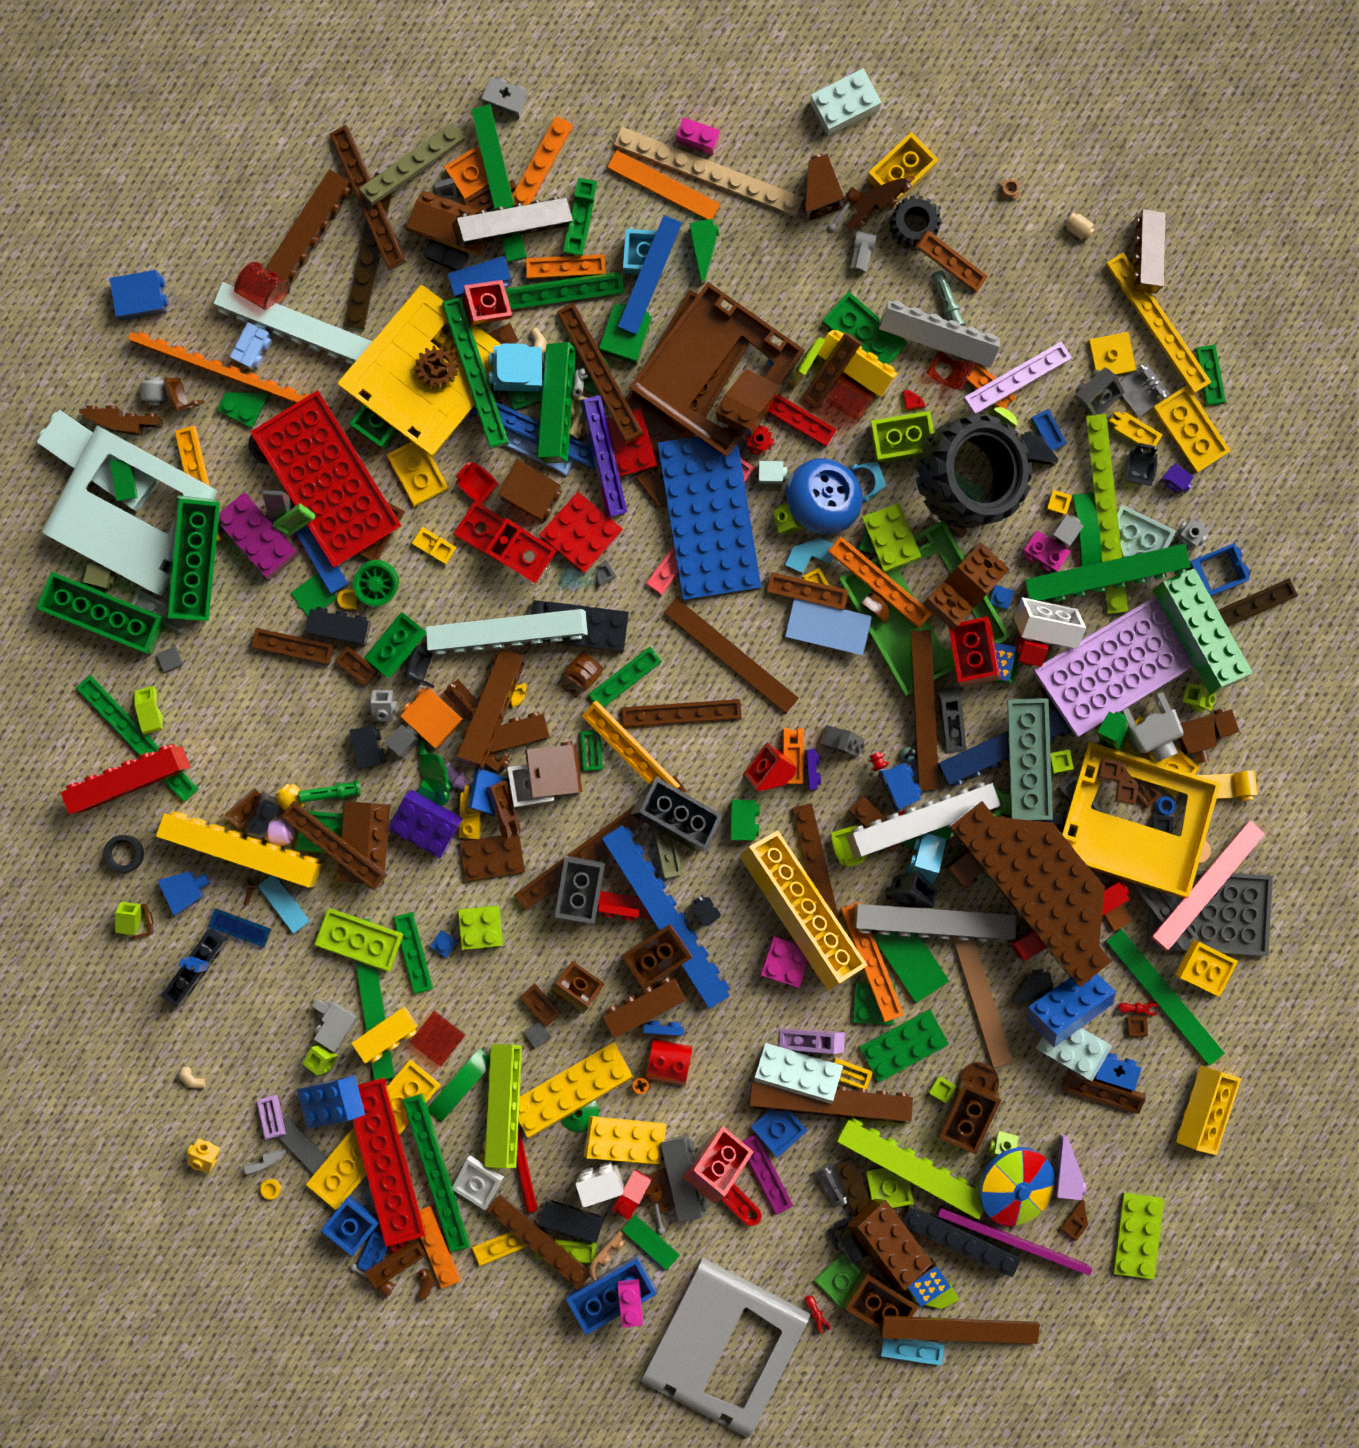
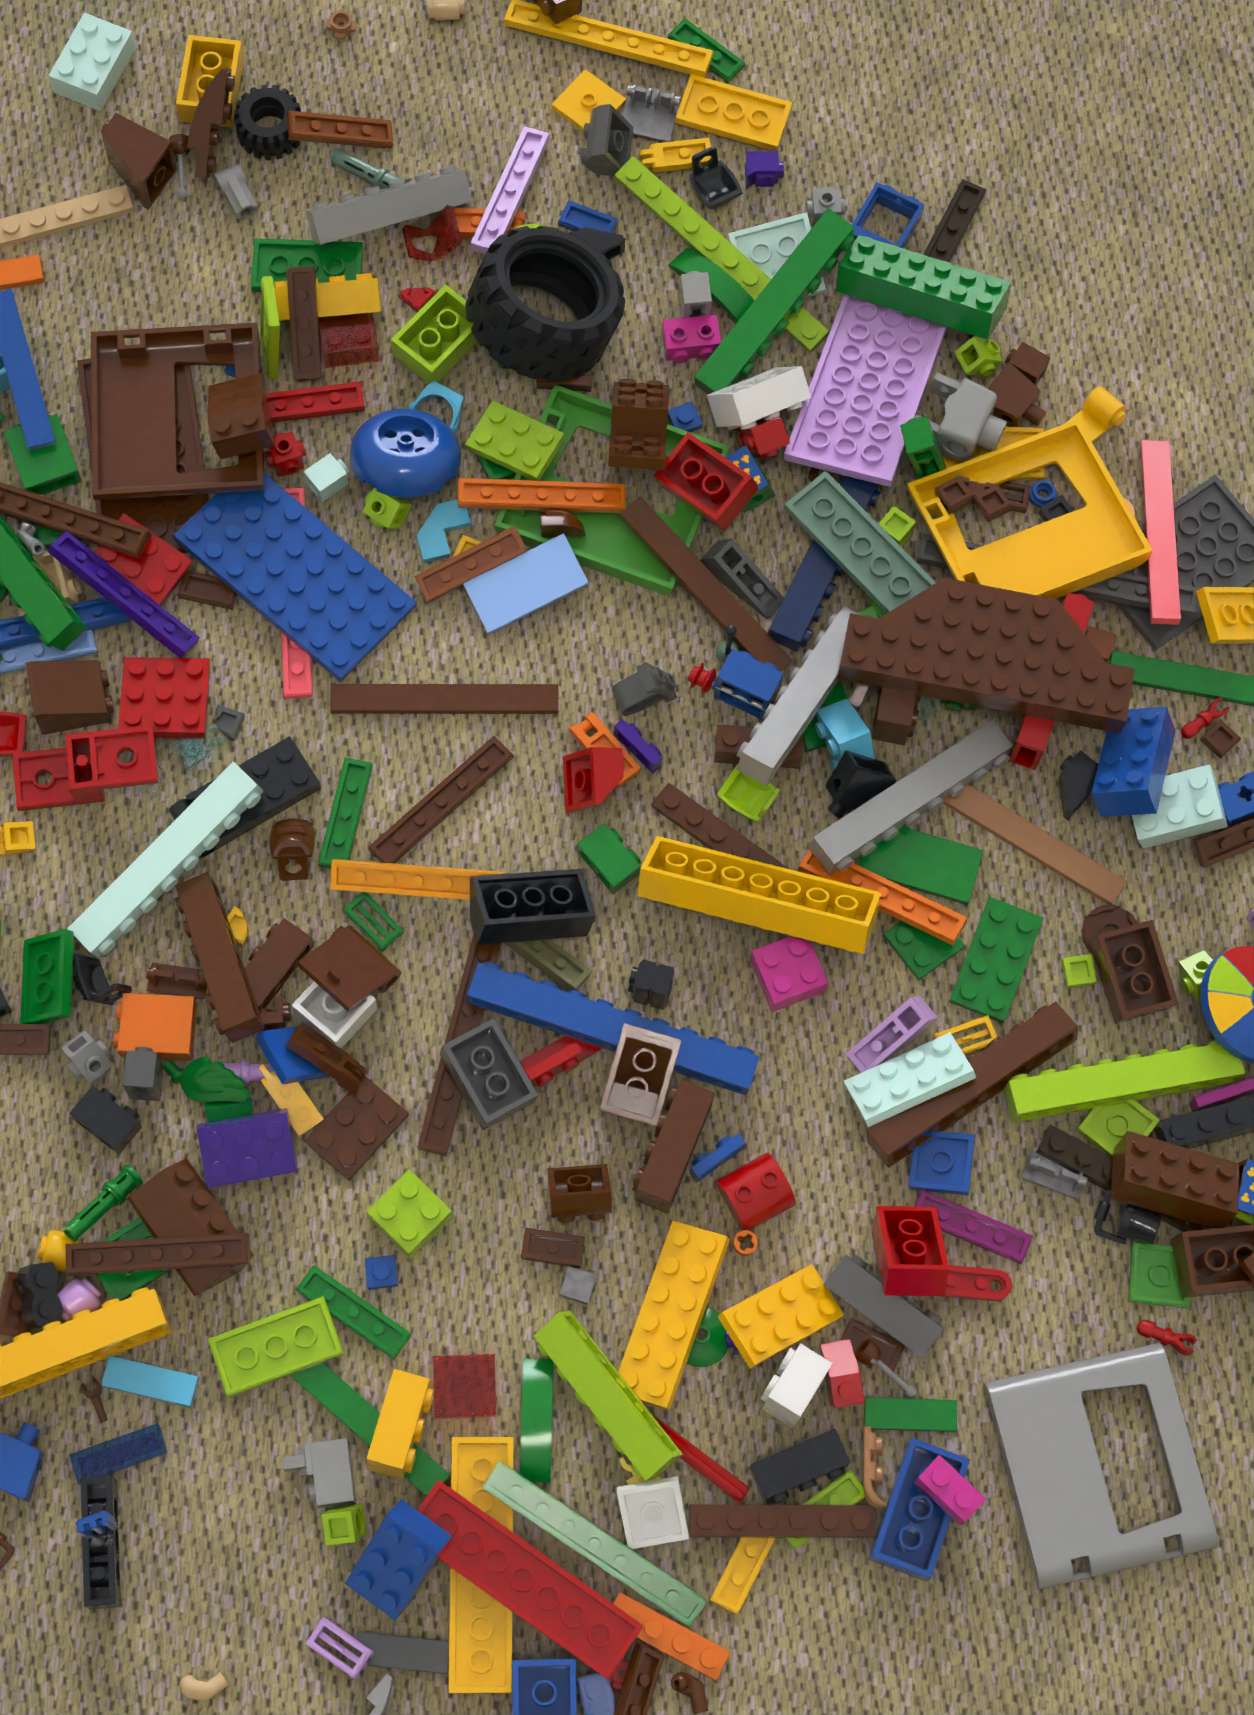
camera: 50 degrees left, 15 degrees down
green slope [689,219,719,285] -> none
yellow plate [1046,490,1072,515] -> none

